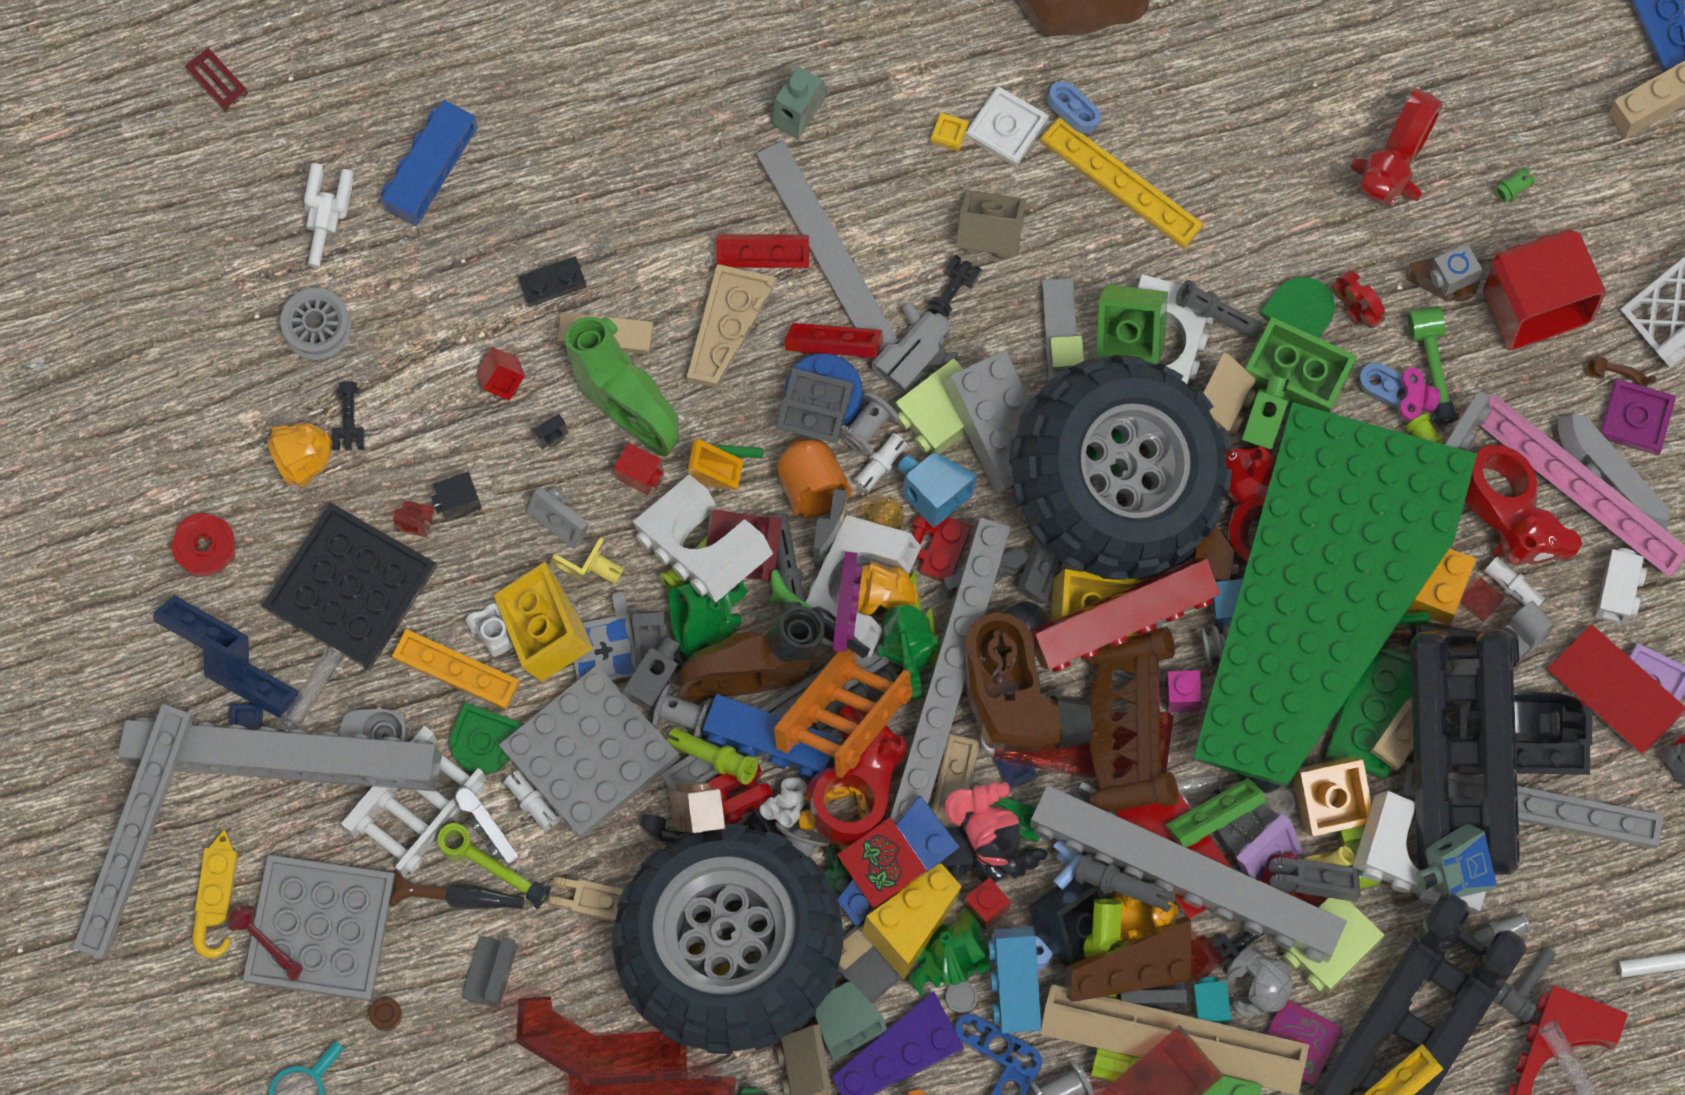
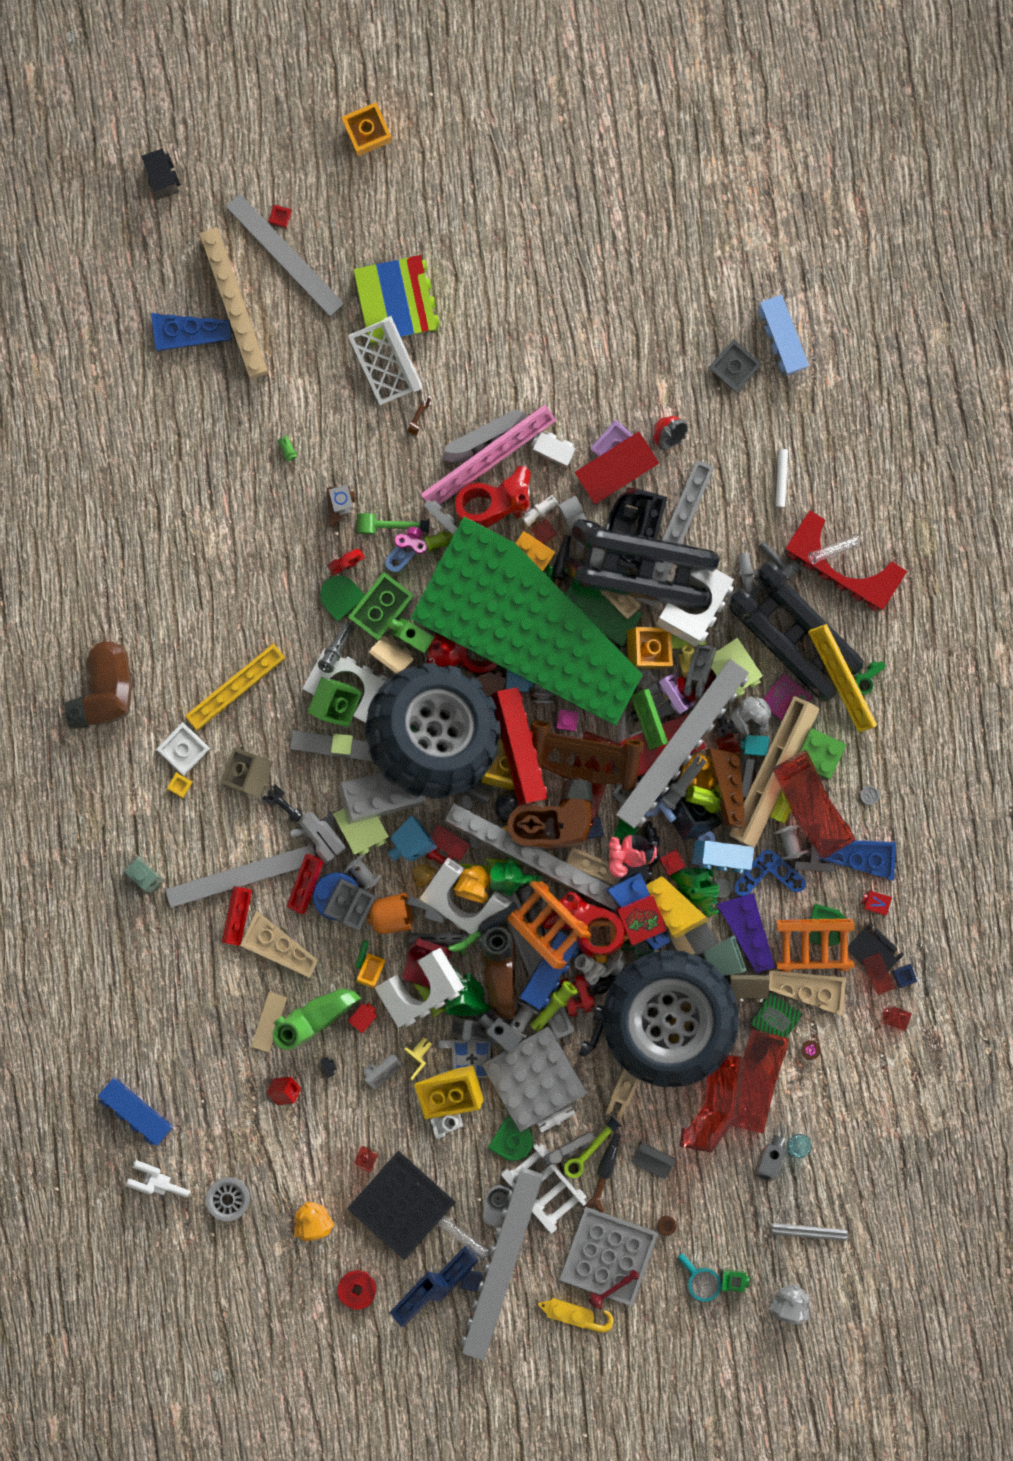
camera: 80 degrees left, 15 degrees up
light grey plate [73,704,195,959] -> none
dark red tile [185,48,248,112] -> none
black hinge [332,381,365,451] -> none
light orange plate [392,629,520,711] -> none
black brick [431,471,482,521] -> none
black plate [518,256,587,308] -> none
brick [669,781,725,833] -> none
magenta plate [833,552,862,652] -> none
white pin [853,433,908,493] -> none
medium blue plate [1047,81,1101,134] -> none
red animal [1350,88,1443,207] -> none
sand green torso [1416,824,1497,897] -> none
red plate [1482,229,1606,350] -> none
magenta tile [1600,379,1676,456] -> none

